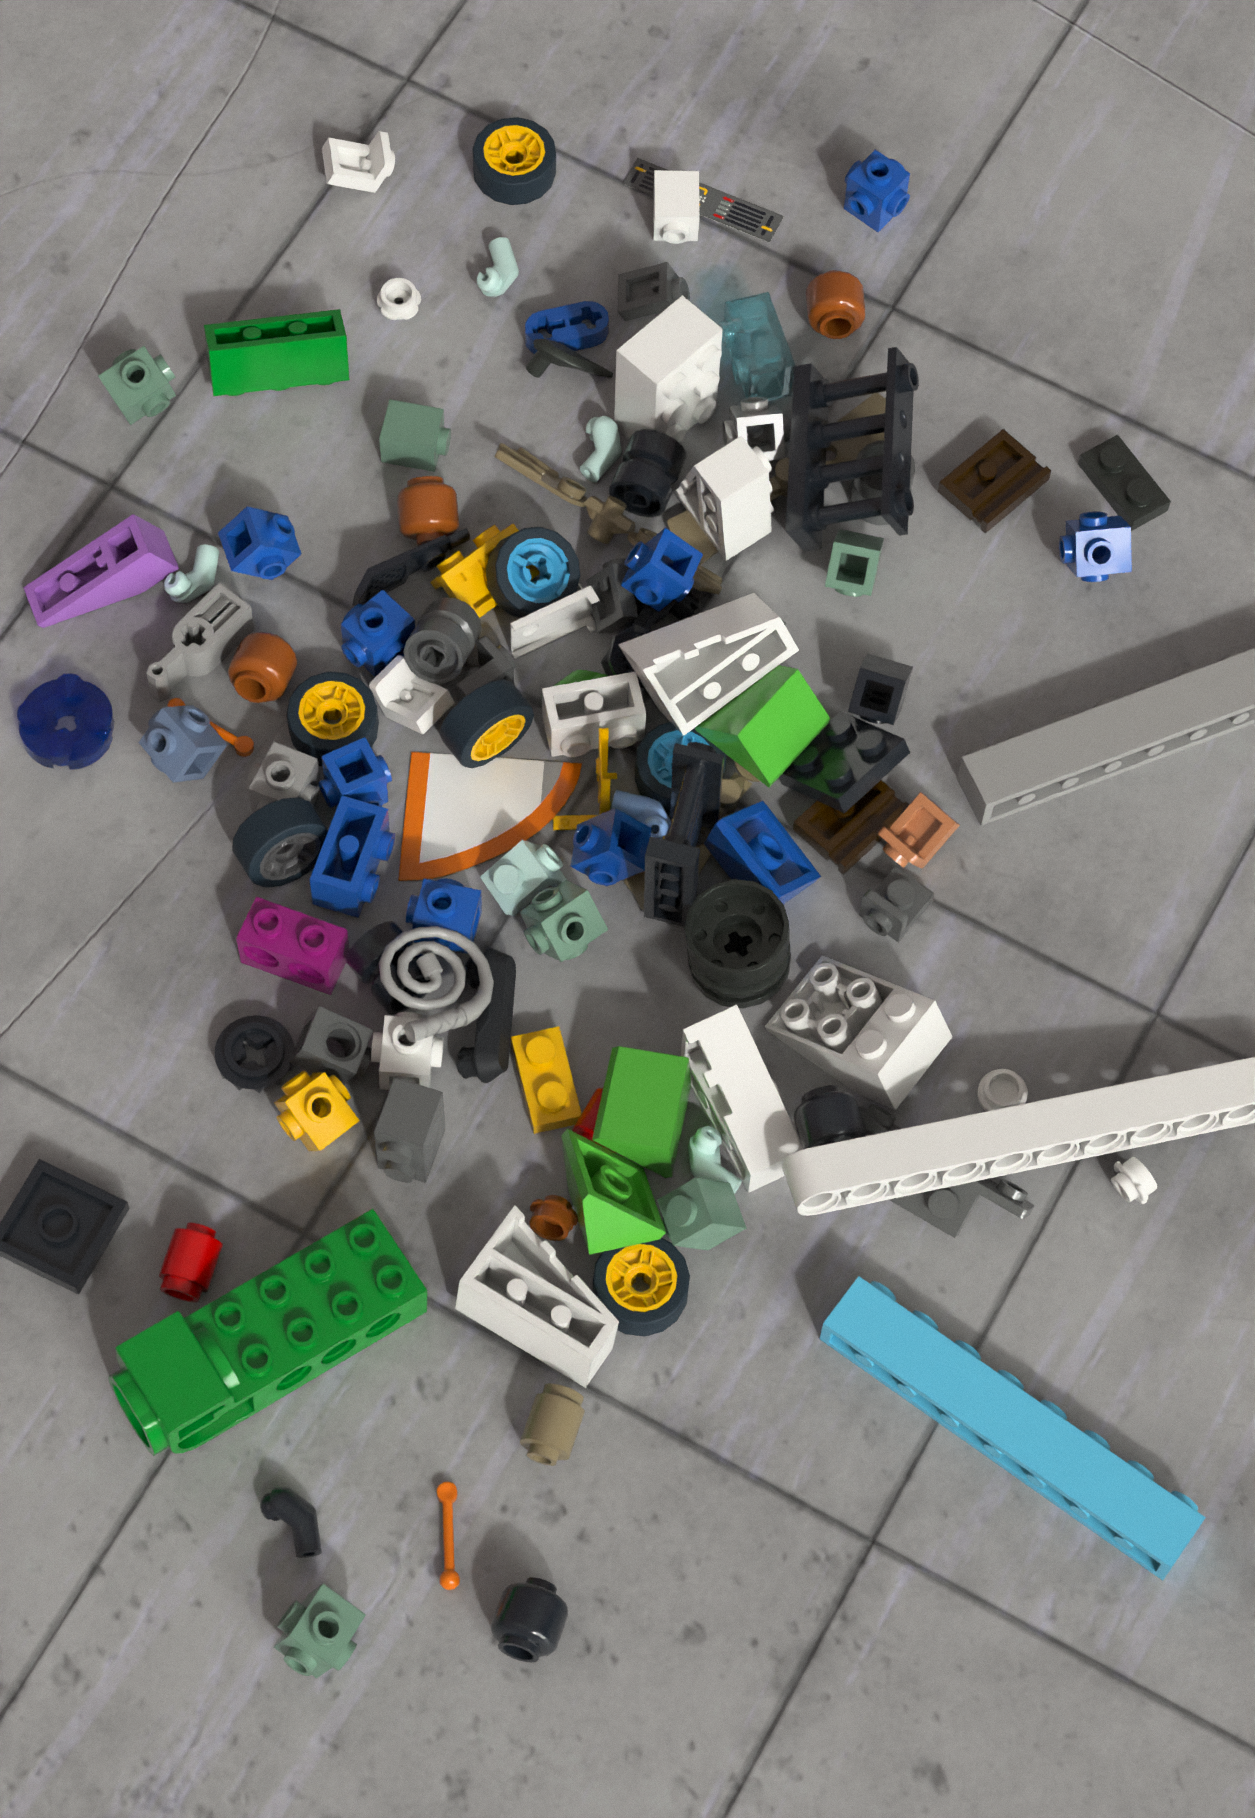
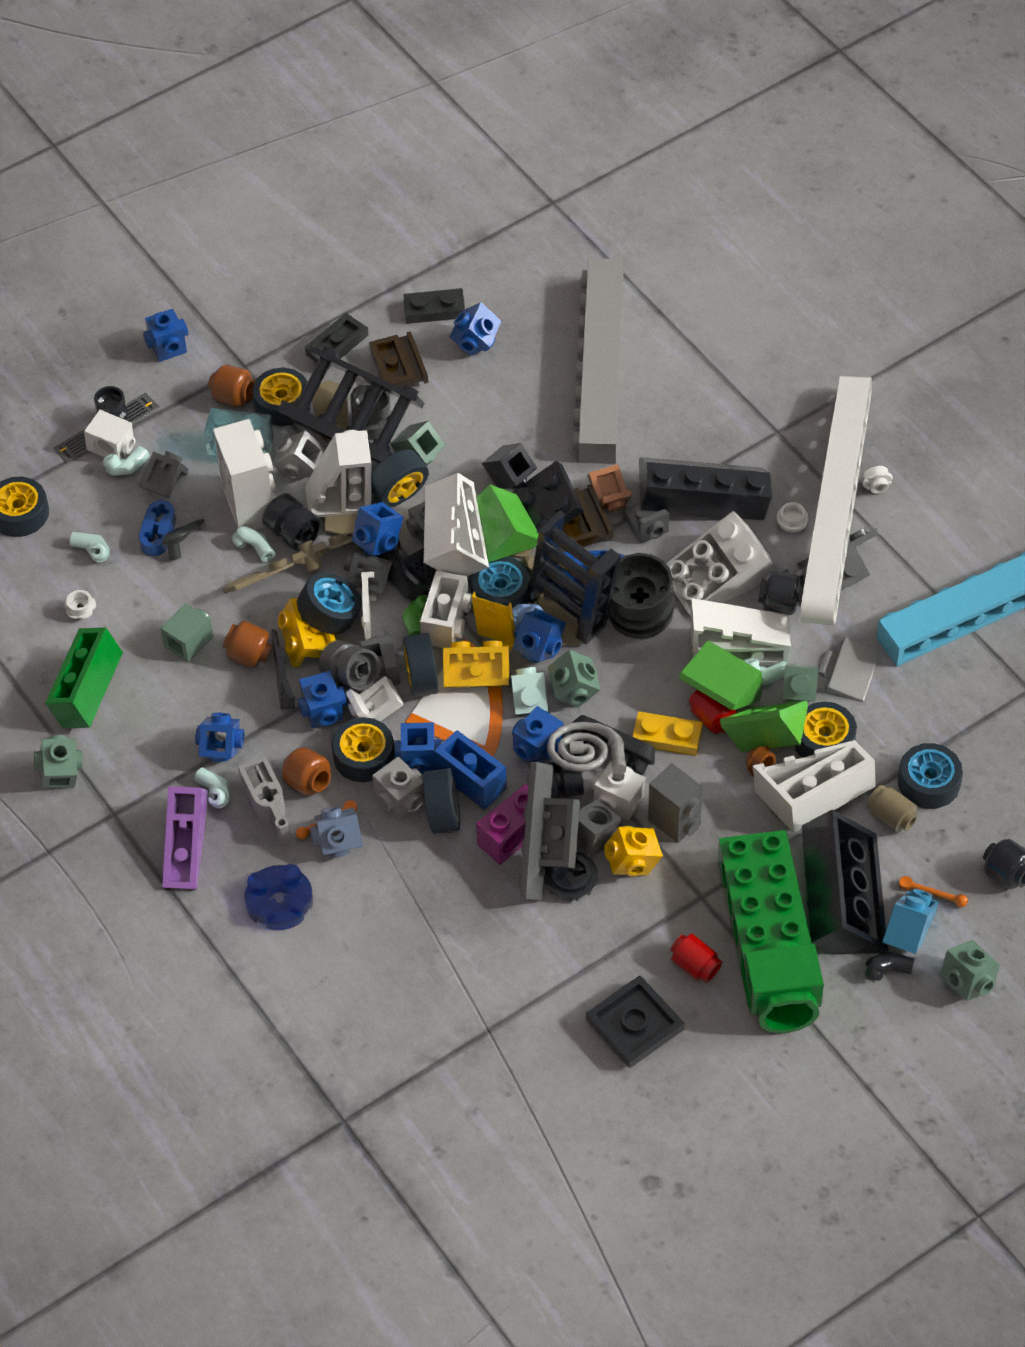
camera: 60 degrees left, 10 degrees down
none -> black wheel [94,386,128,421]
none -> light aqua arm [103,446,150,476]
none -> wheel [252,367,311,426]
none -> pearl dark grey plate [305,313,369,369]
none -> black wheel [371,449,429,507]
none -> yellow bracket [443,641,510,688]
none -> dark grey bracket [519,762,580,901]
none -> black slope [639,457,772,520]
none -> black slope [802,809,888,955]
none -> light grey piece [818,638,880,702]
none -> dark azure slope [883,889,939,954]
none -> wheel [898,743,963,809]

